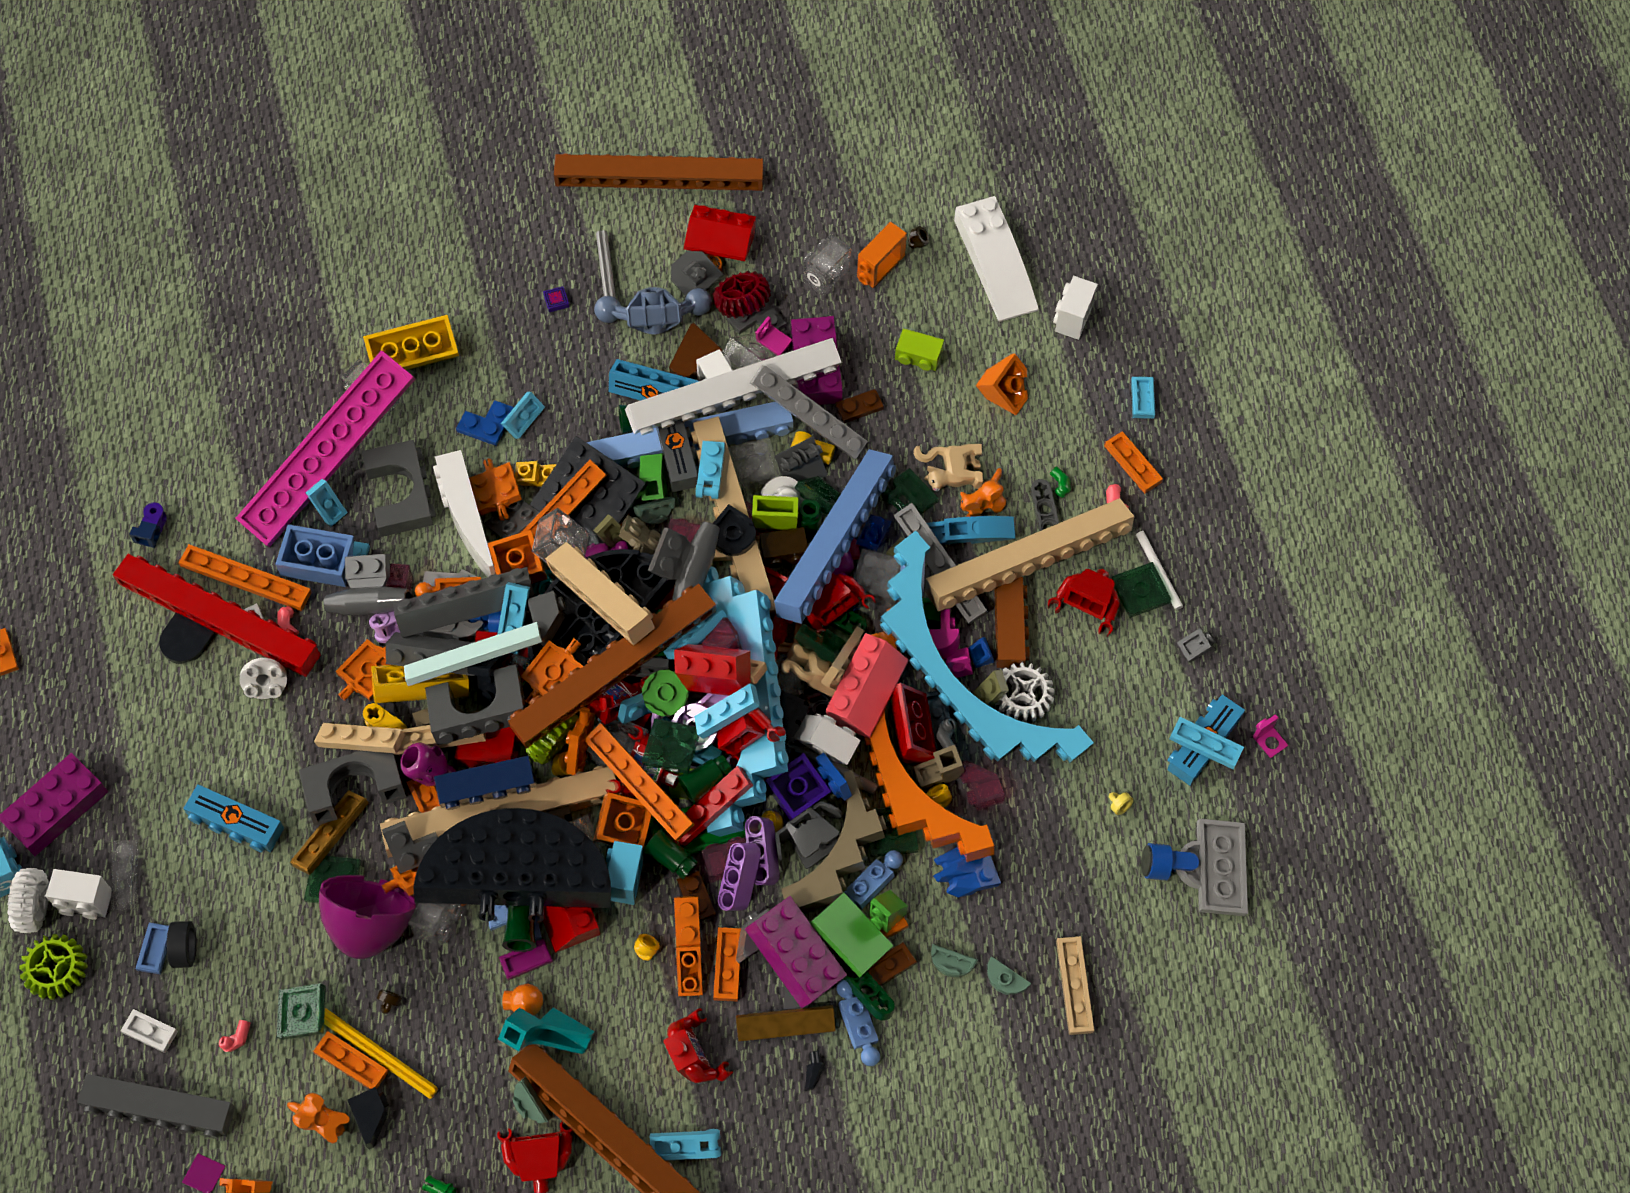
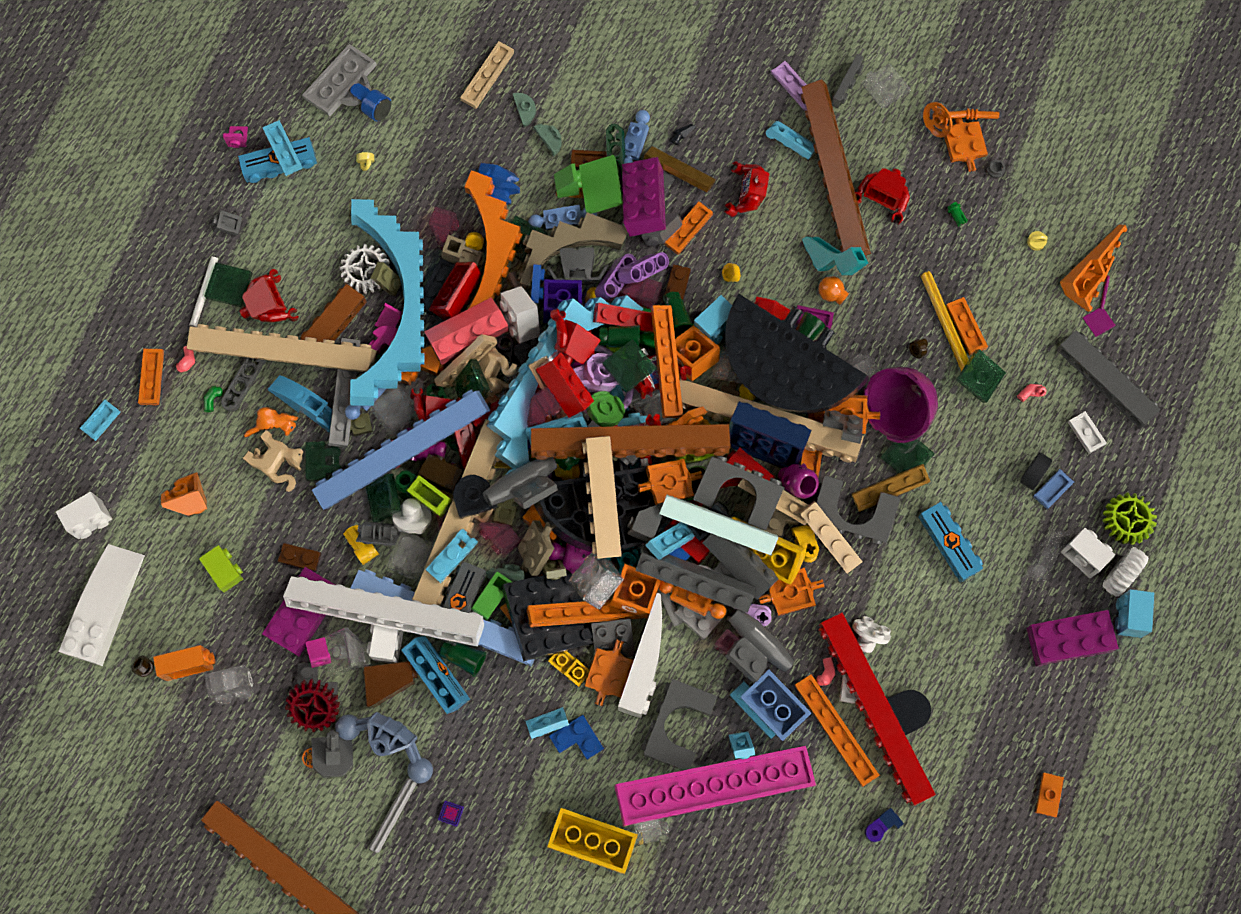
camera: 140 degrees left, 10 degrees up
orange animal [287,1093,350,1144] -> none
black slope [348,1087,389,1150] -> none
sand green plate [513,1076,552,1123] -> none
orange slope [674,896,703,996] -> none
red slope [684,205,756,261] -> none
medium azure plate [694,683,760,739] -> none
light grey plate [750,365,868,459] -> none
clear blue slope [856,514,892,554] -> none
dark grey arm [936,718,956,749] -> none
blue slope [968,637,994,668] -> none

